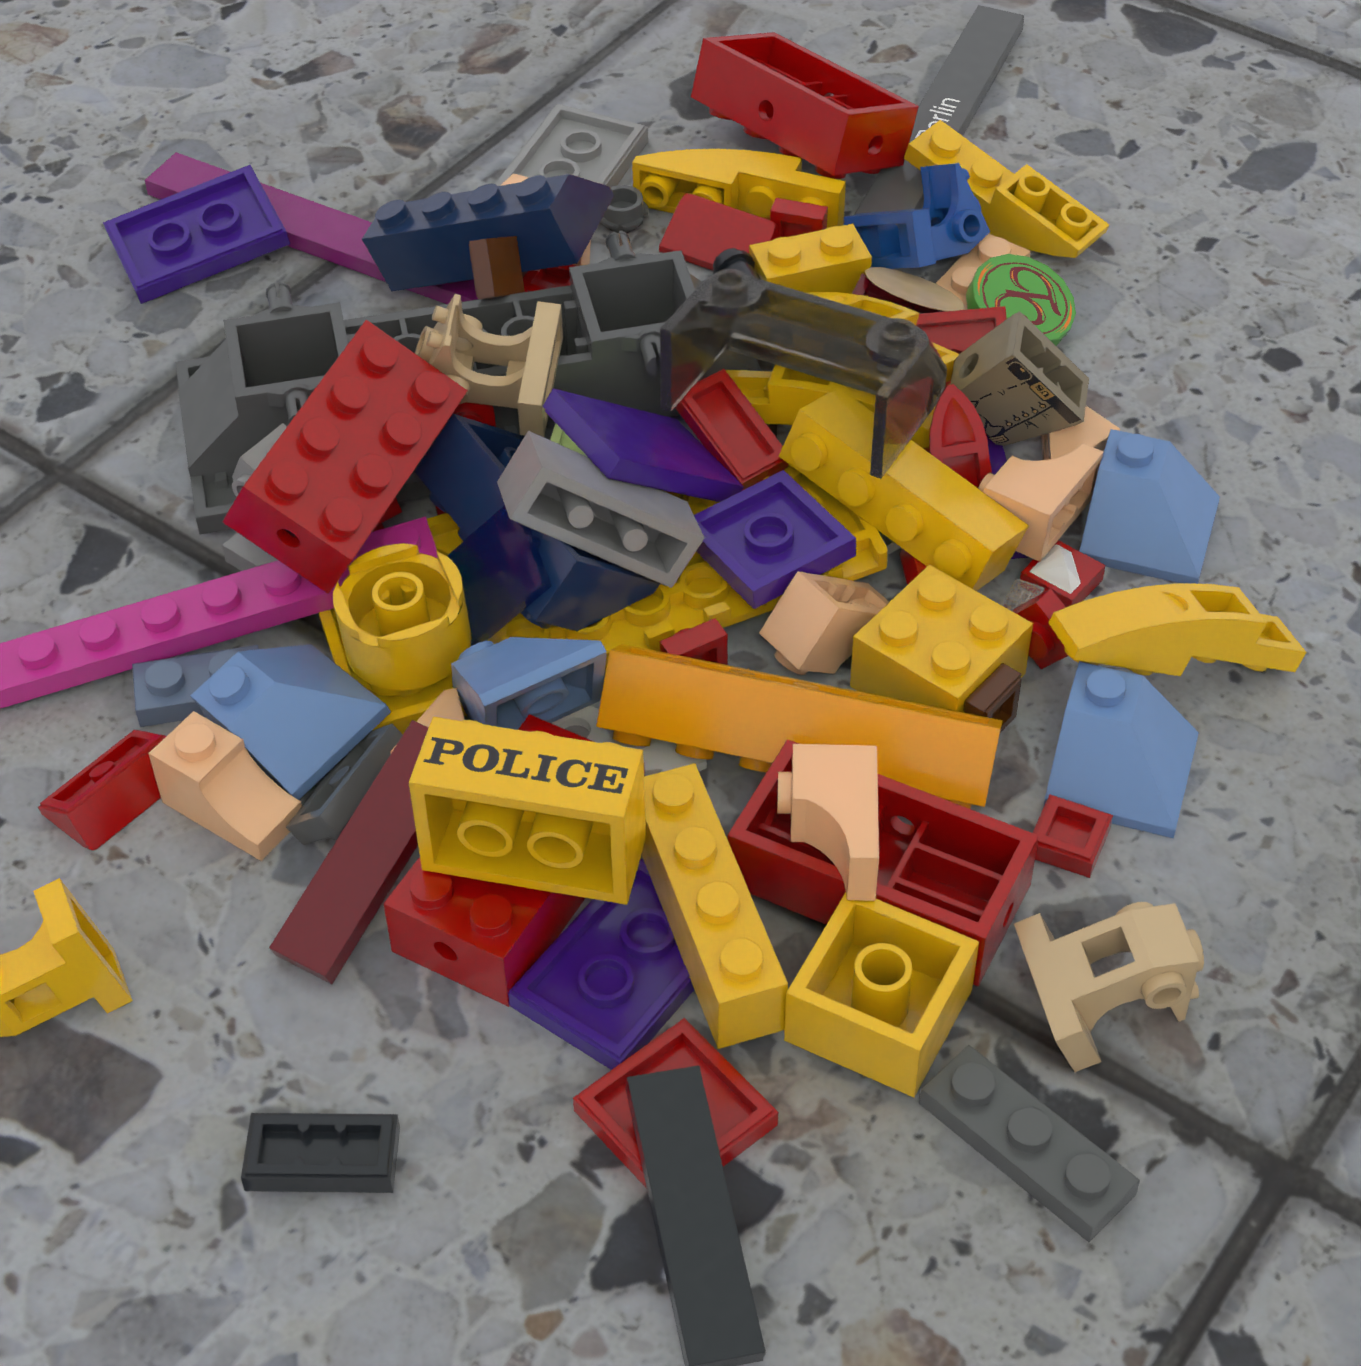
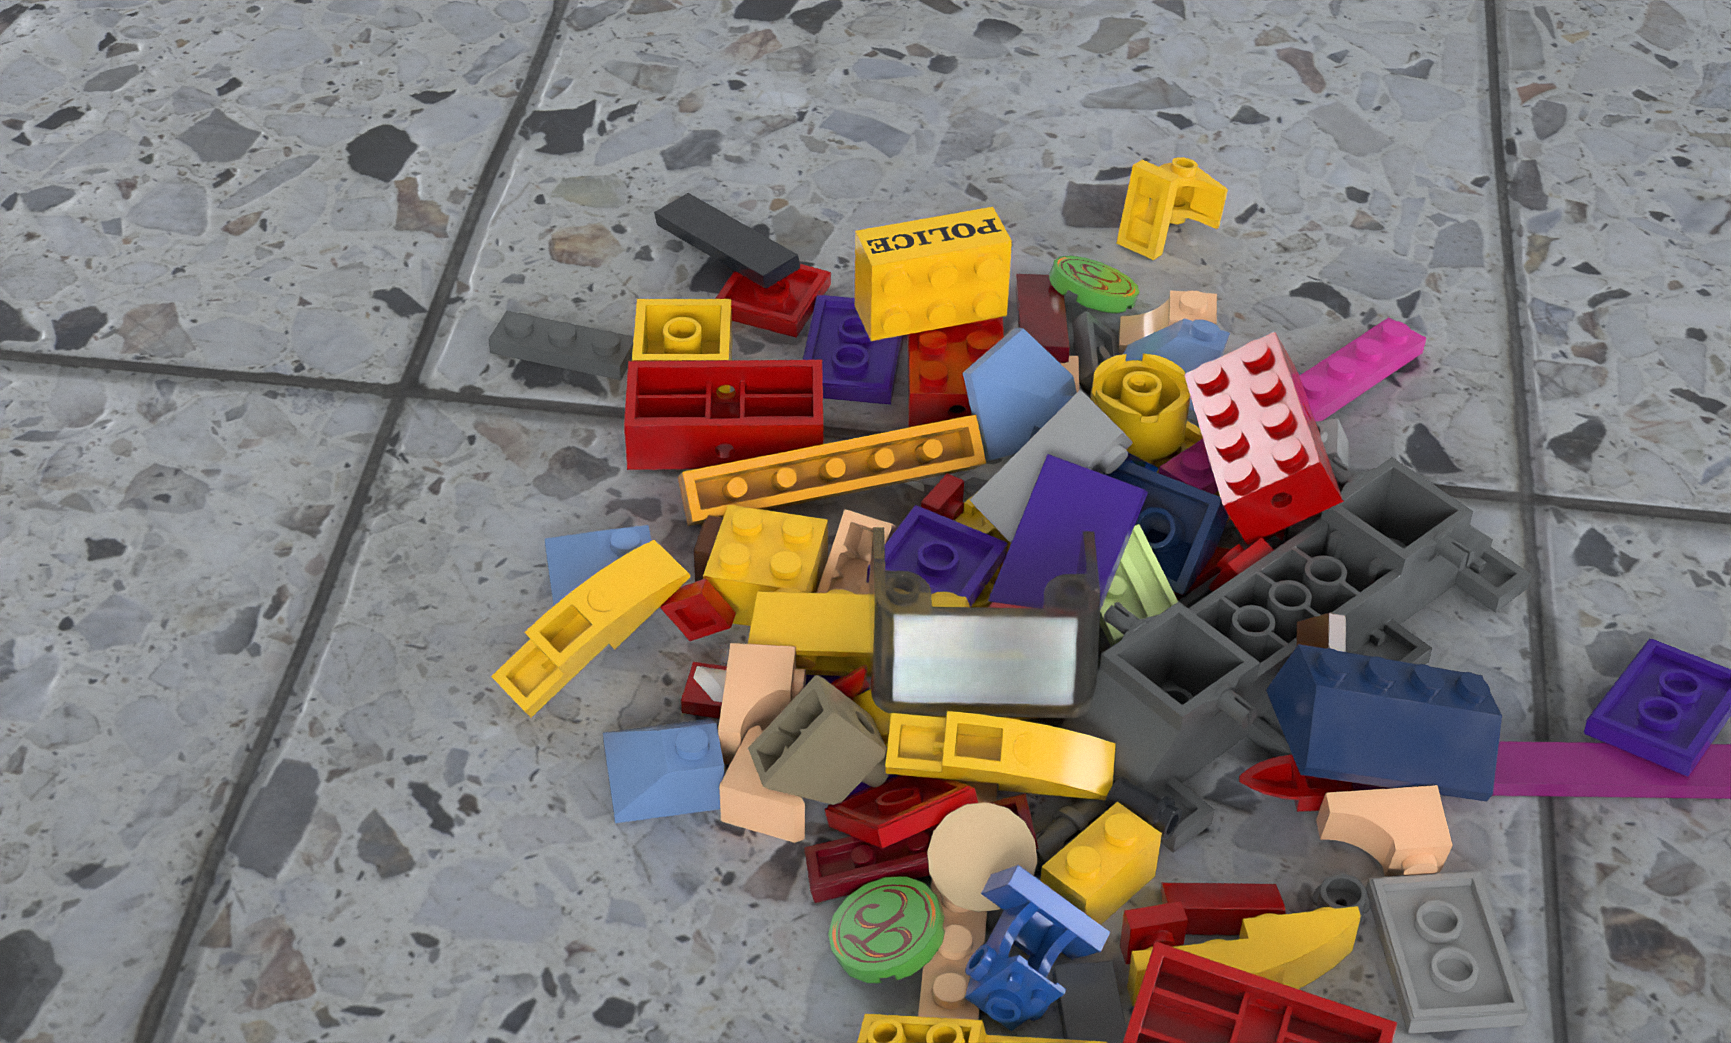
camera: 150 degrees right, 5 degrees down
red slope [37,730,166,850] -> none
black plate [241,1113,400,1193] -> none
tan tile [415,294,563,437] -> none
yellow brick [642,763,788,1049] -> none
light nougat arch [777,744,879,901] -> none
tan tile [1014,902,1204,1072] -> none
red tile [1033,794,1113,878] -> none
none -> bright green tile [1049,255,1140,314]

